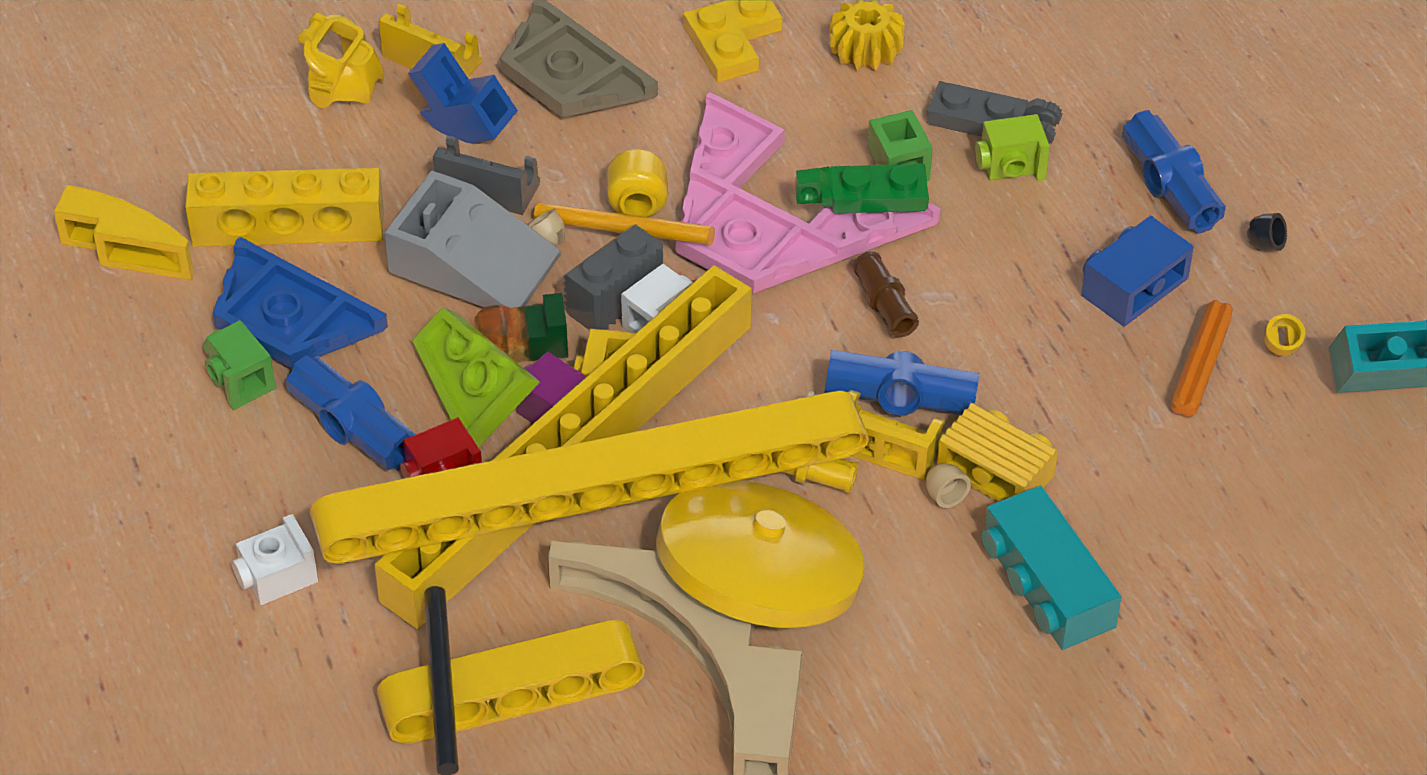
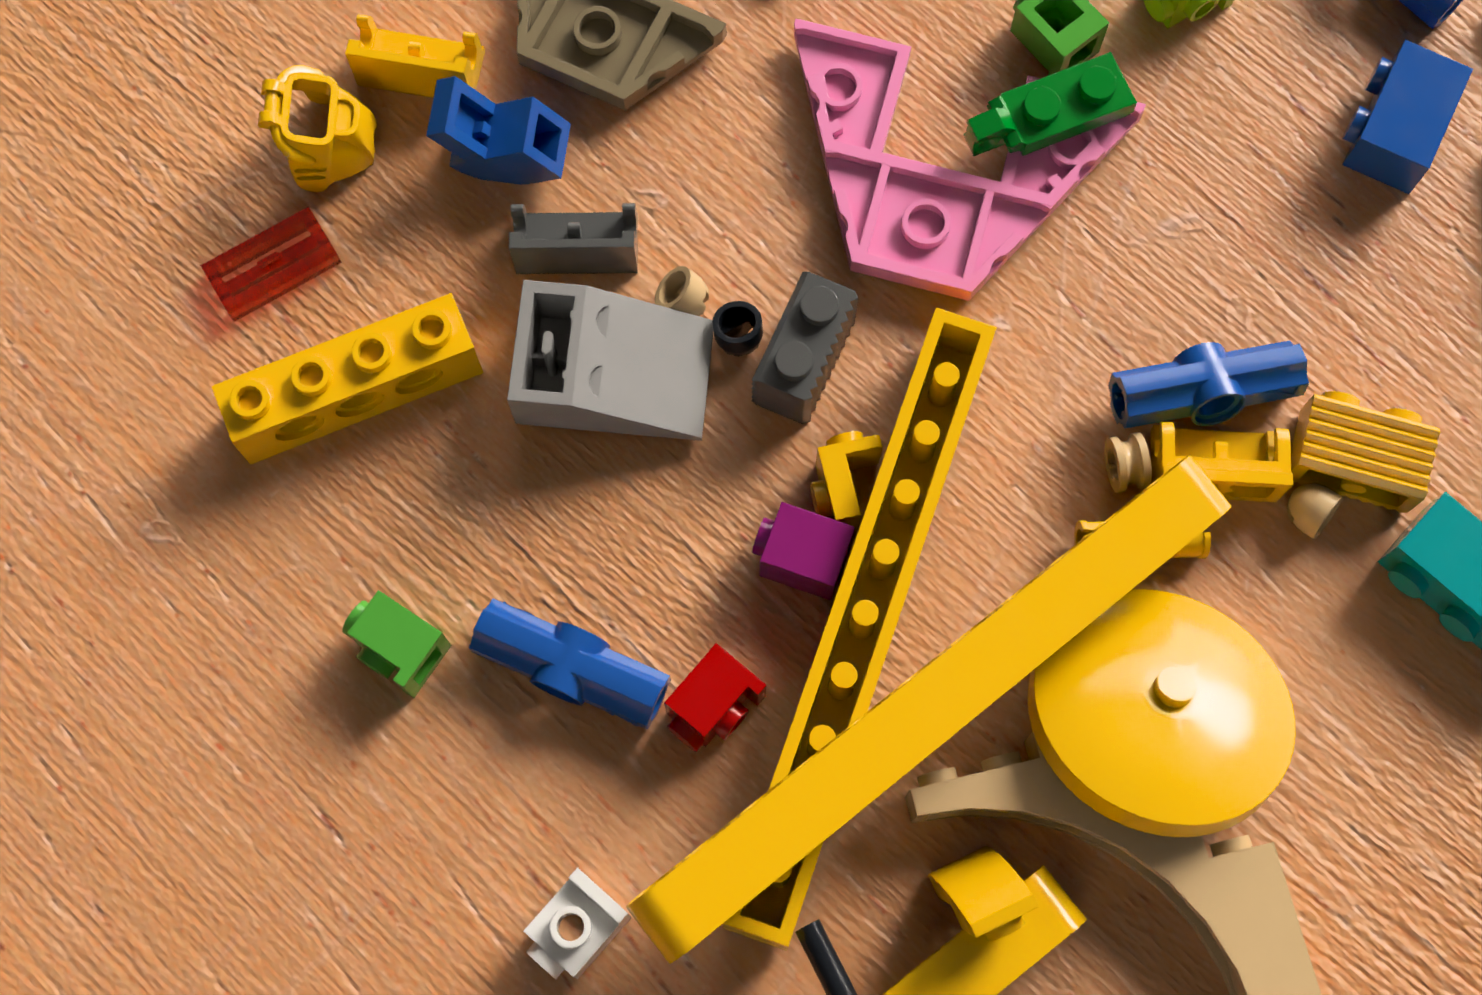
camera: 20 degrees left, 25 degrees up
yellow slope [54,185,194,280] -> none
blue wing [213,237,388,368] -> none
lime wing [412,307,540,447] -> none
leg [474,292,568,363] -> none
light orange bar [534,202,715,245] -> none
yellow head [606,149,668,217] -> none
white brick [621,264,693,333] -> none
reddish brown pin [853,251,919,337] -> none
none -> clear red tile [200,206,342,322]
none -> black hinge [712,301,763,357]
none -> yellow slope [928,846,1039,941]

